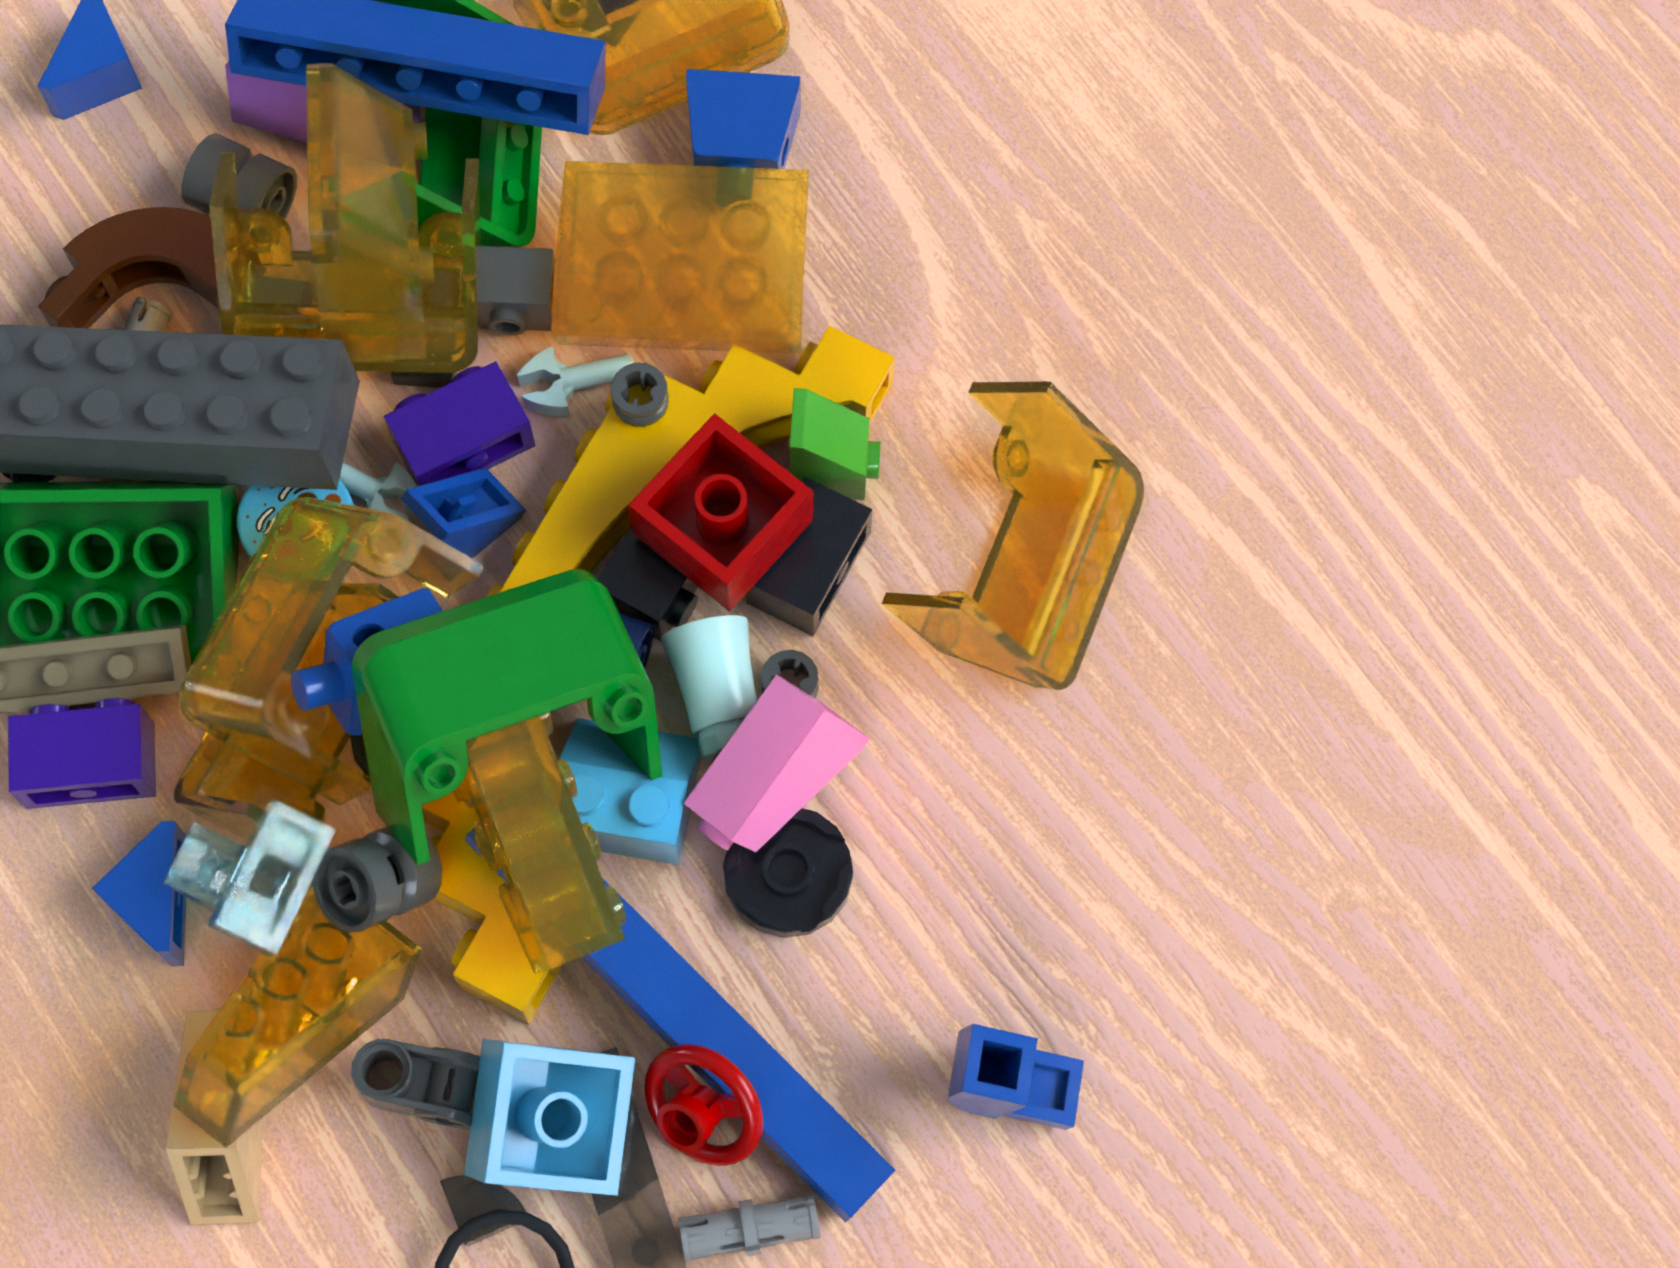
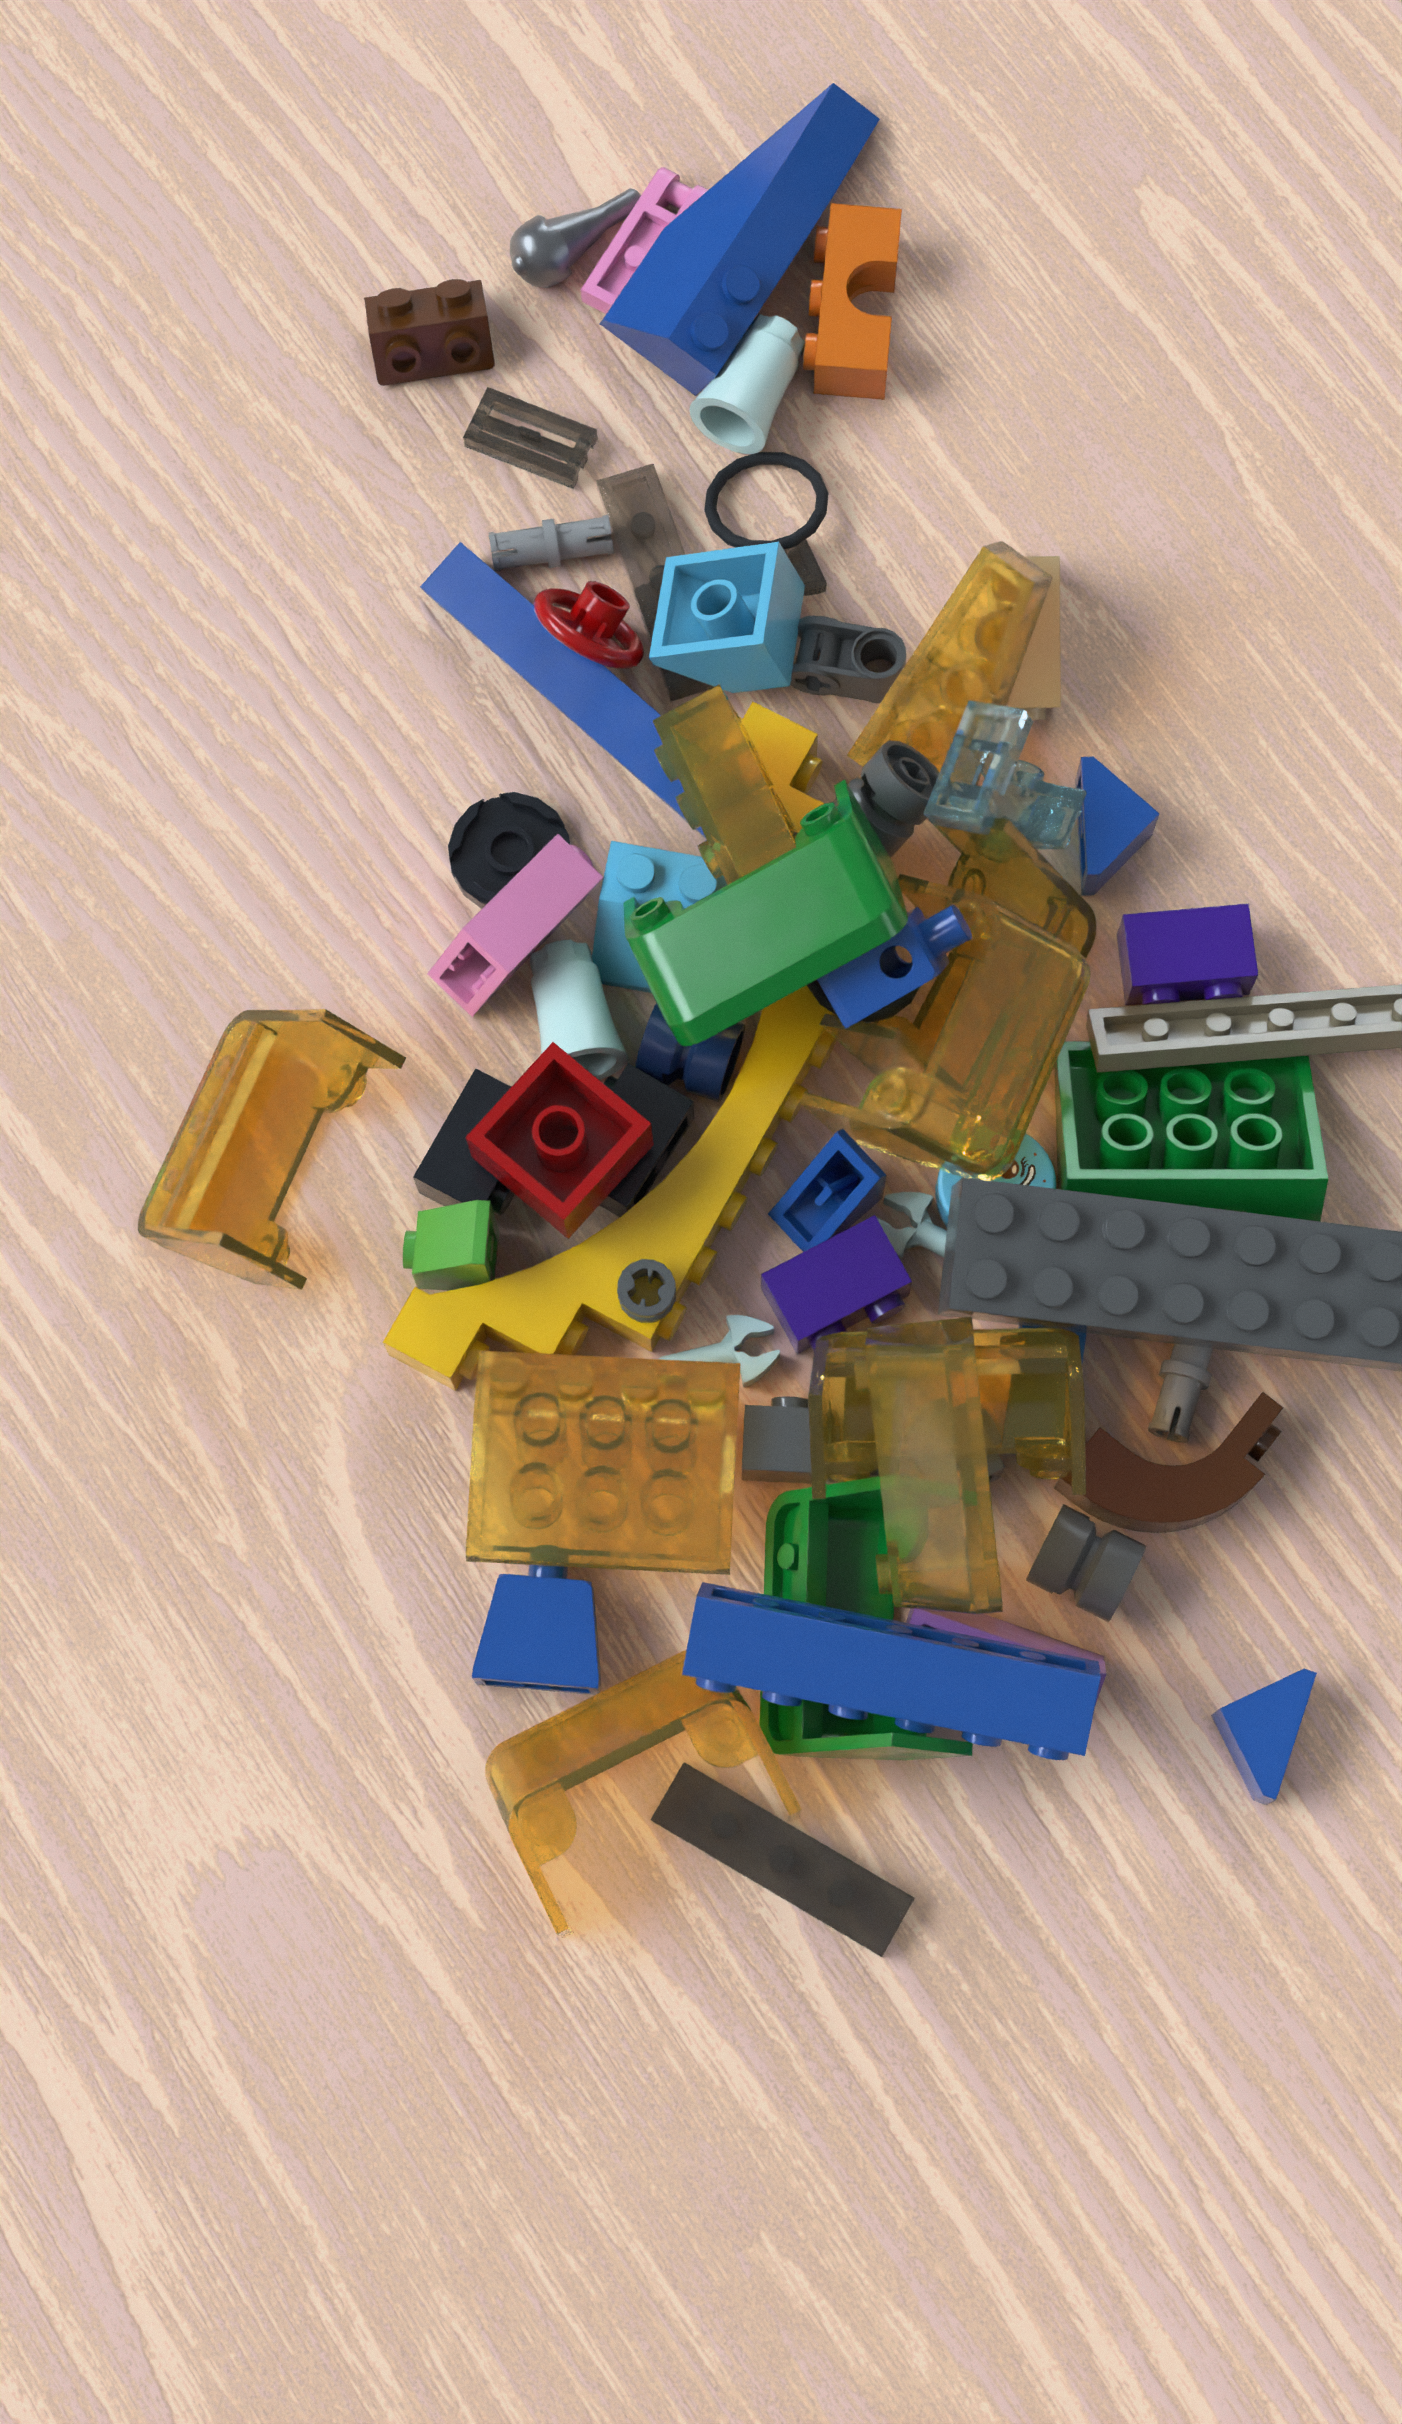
camera: 175 degrees left, 5 degrees up
dark grey bush [761,650,819,699] -> none
blue brick [947,1024,1084,1130] -> none

